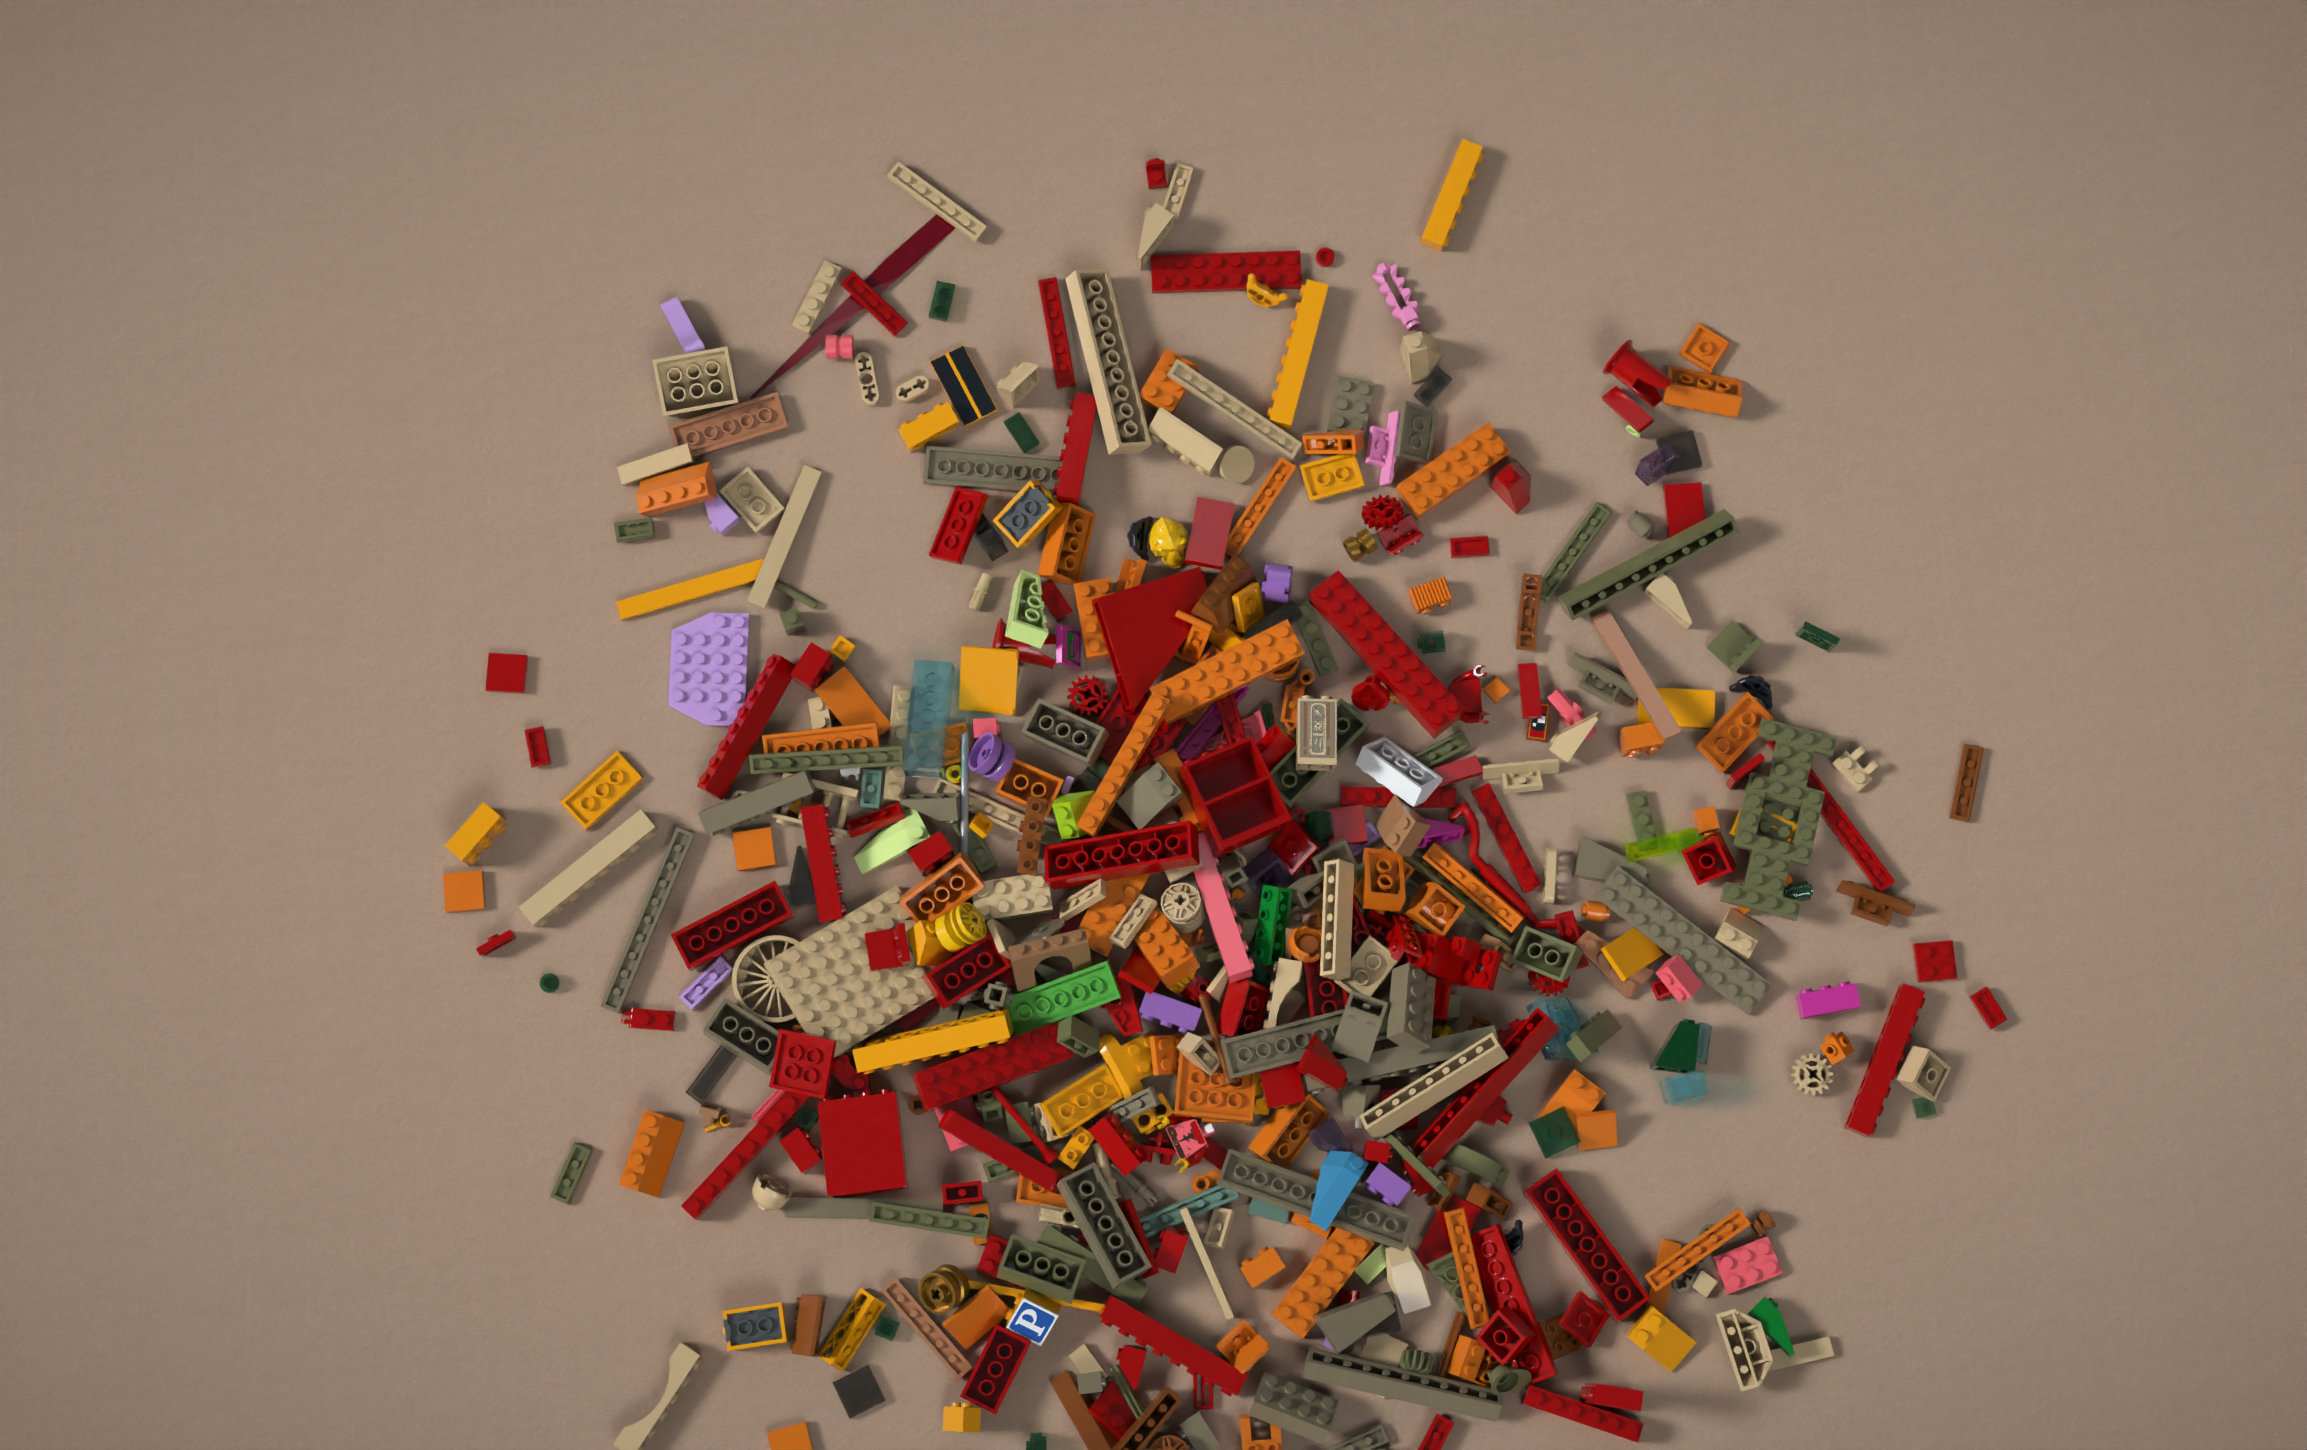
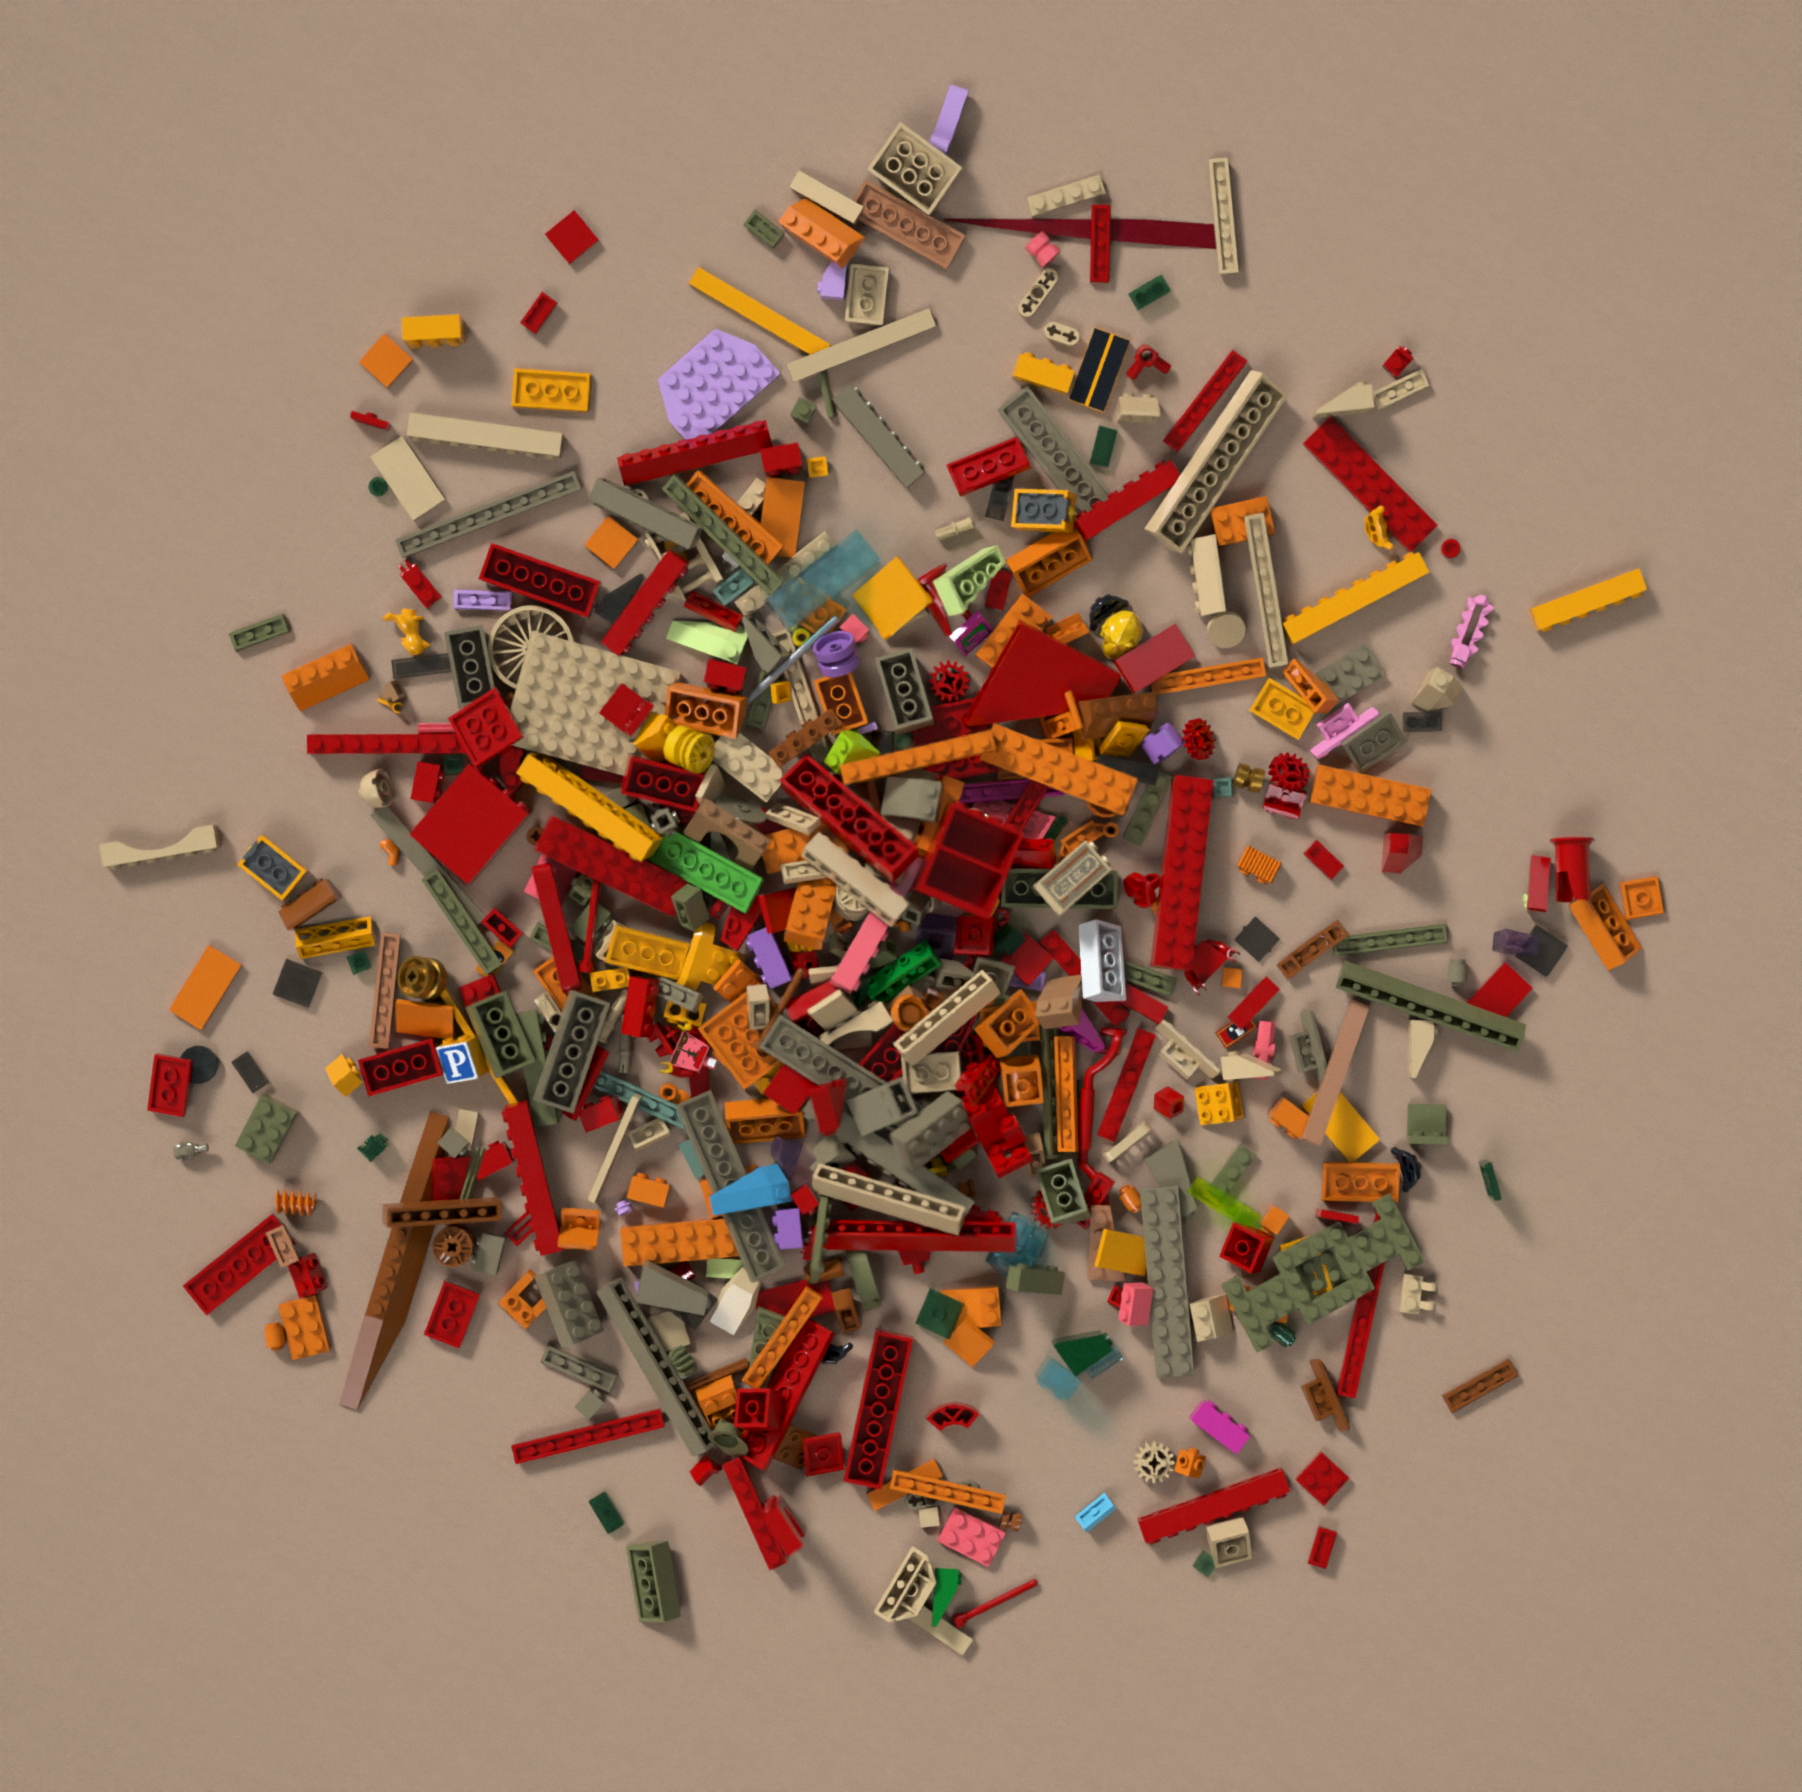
camera: 50 degrees right, 10 degrees up
clear green brick [1417,630,1446,654] -> none
light orange slope [1625,1304,1697,1372] -> none
none -> tan tile [370,436,445,521]
none -> orange arm [380,839,399,866]
none -> light orange animal [382,608,431,655]
none -> lavender plate [614,1200,633,1216]
none -> red tile [689,1454,723,1486]
none -> red tile [709,899,730,920]
none -> tan brick [801,832,909,927]
none -> tan tile [808,990,858,1032]
none -> dark tan brick [832,384,924,489]
none -> red brick [926,1402,980,1431]
none -> red piece [952,1579,1038,1629]
none -> medium azure plate [1075,1493,1117,1532]
none -> red axle [1126,344,1171,380]
none -> red panel [1154,1086,1184,1119]
none -> red gear [1182,718,1216,761]
none -> light orange bracket [1194,1080,1244,1125]
none -> sand green tile [1212,777,1233,797]
none -> clear smoke piece [1234,916,1280,962]

